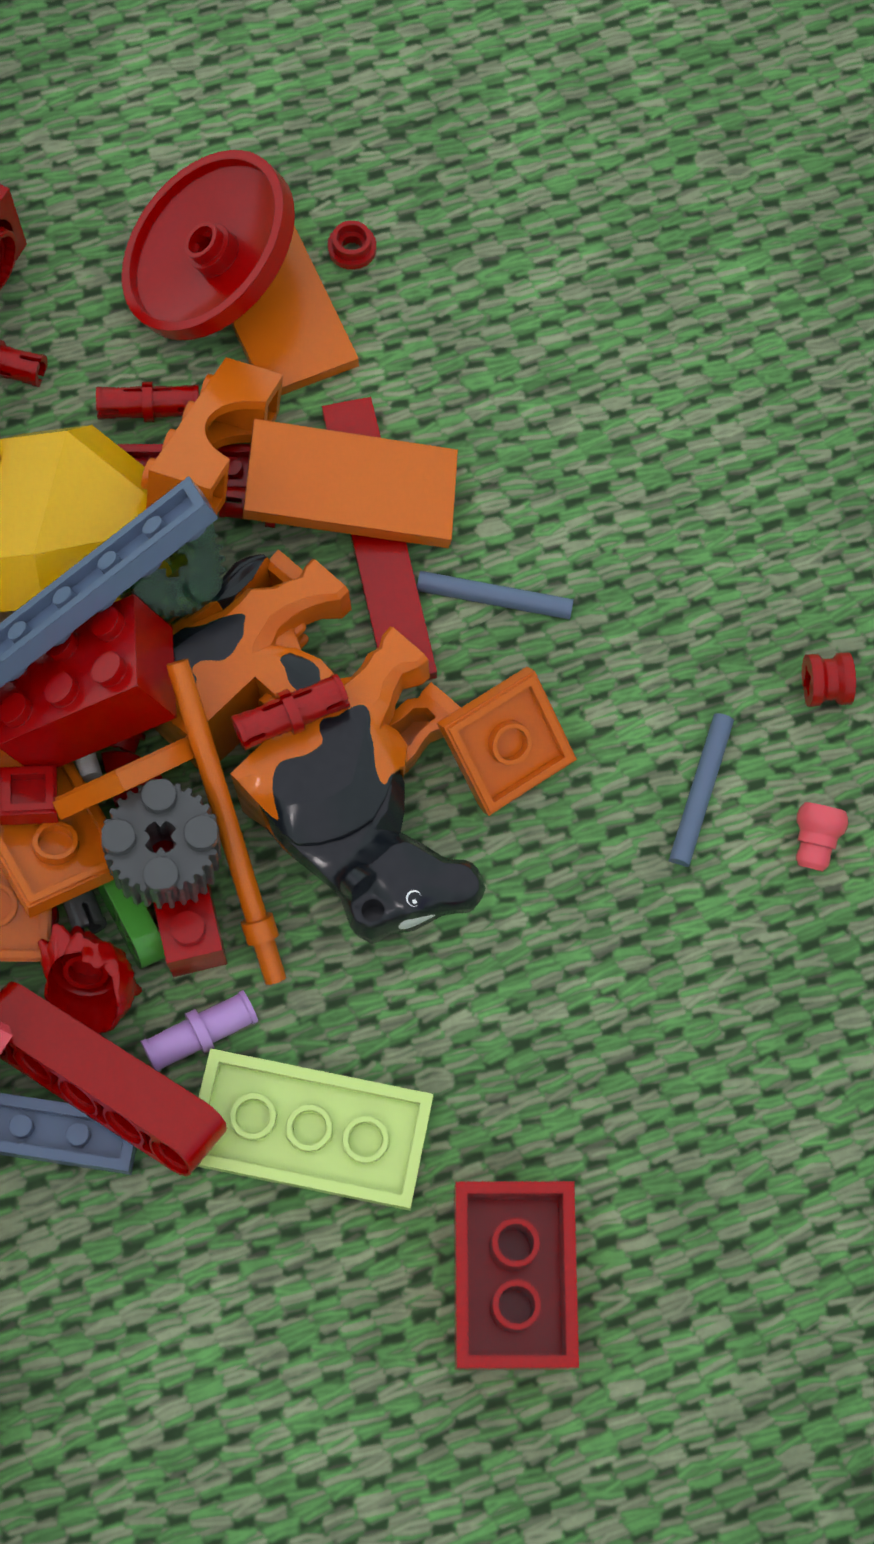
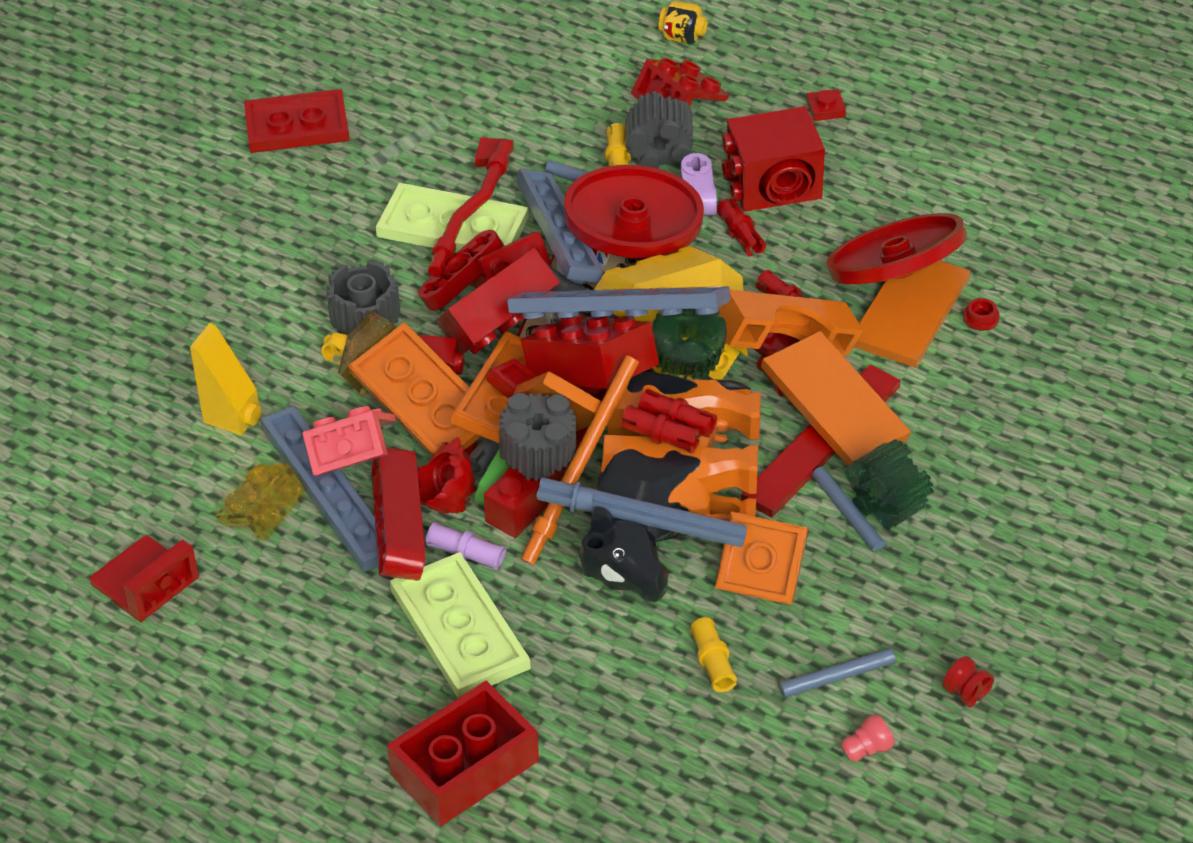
camera: 55 degrees right, 25 degrees down
none -> sand blue axle [537,477,747,547]
none -> red pin [638,389,717,438]
none -> yellow pin [690,617,737,693]
none -> clear green brick [844,439,934,530]

